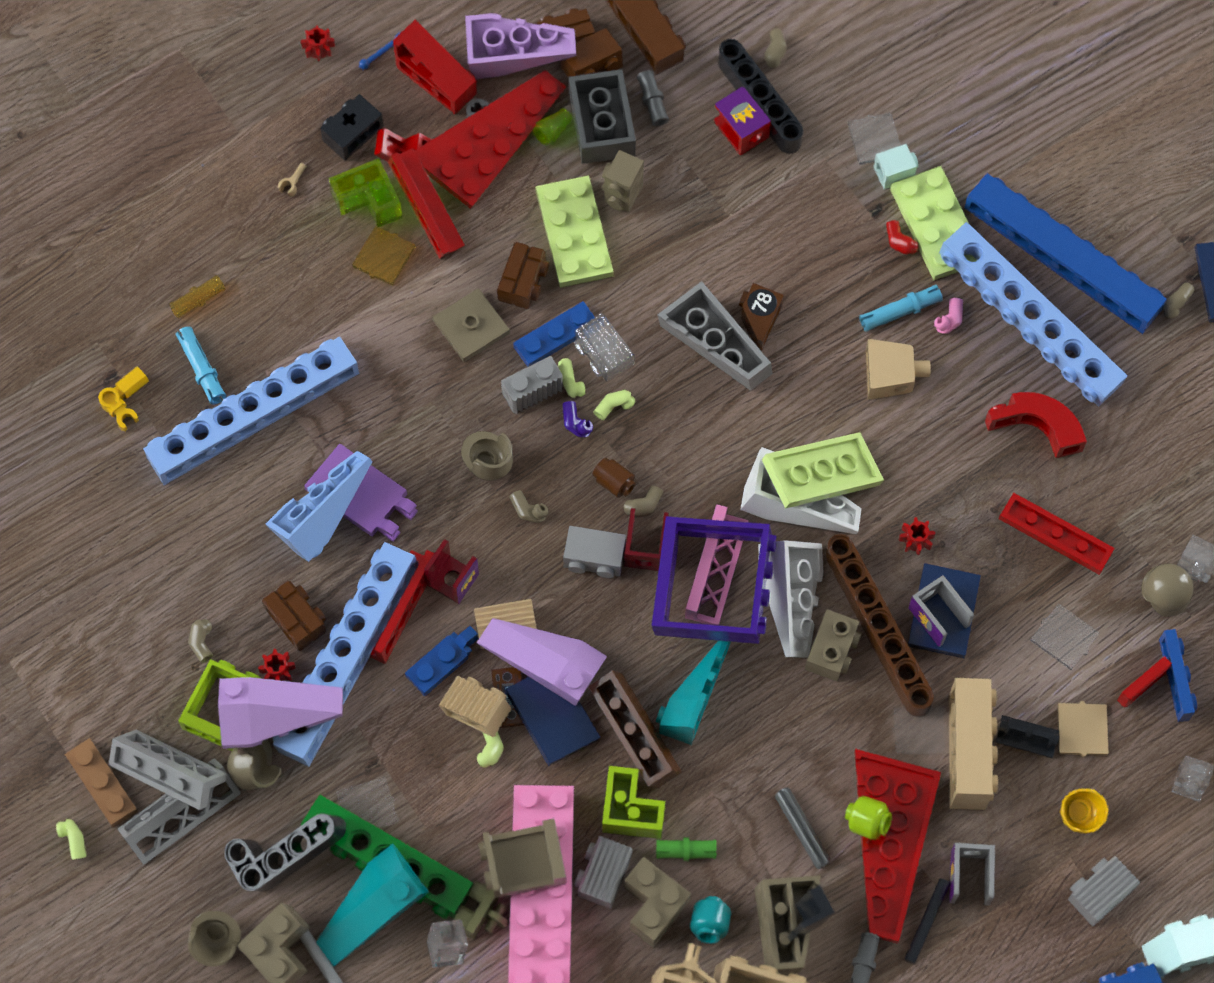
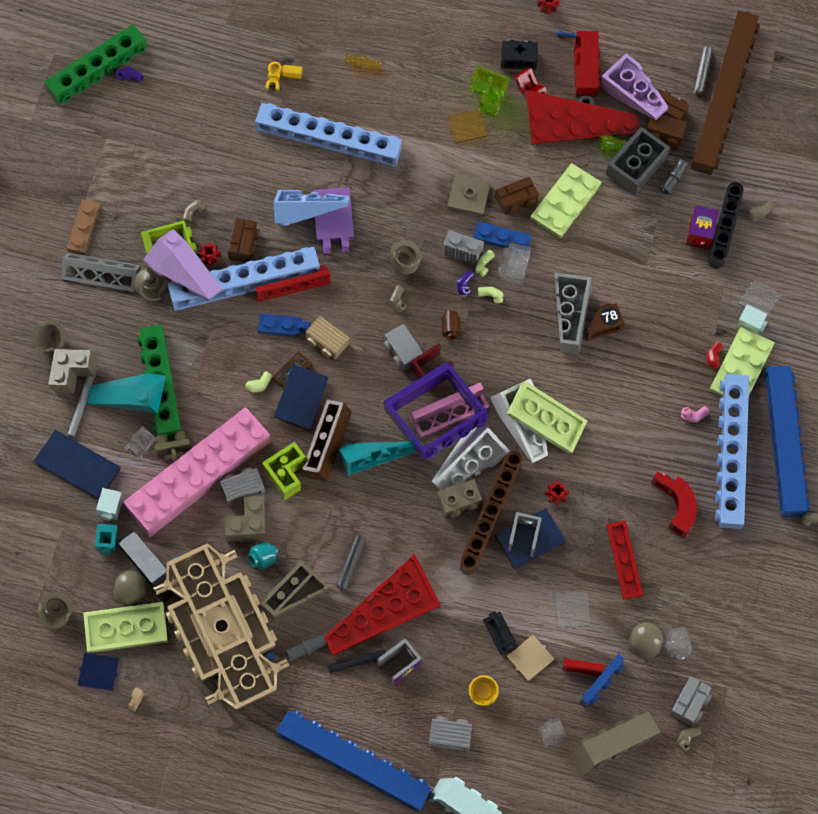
camera: 45 degrees right, 0 degrees up
yellowish green arm [56,819,87,859] -> none
light grey fence [109,730,227,810] -> none
medium azure pin [176,326,226,405] -> none
black beam [224,814,346,891] -> none
tan hand [278,163,306,197] -> none
red fence [388,148,465,259] -> none
dark red piece [424,539,479,604] -> none
tan brick [439,676,511,737] -> none
lavender wedge [477,618,607,706] -> none
dark tan panel [478,818,566,898] -> none
dark tan brick [602,150,644,212] -> none
dark tan arm [624,486,663,517] -> none
bright green pin [656,837,716,861] -> none
black panel [787,885,835,942] -> none
lime head [845,796,892,840] -> none
medium azure pin [859,285,943,332] -> none
tan torso [865,339,931,399] -> none
tan brick [949,678,998,810] -> none

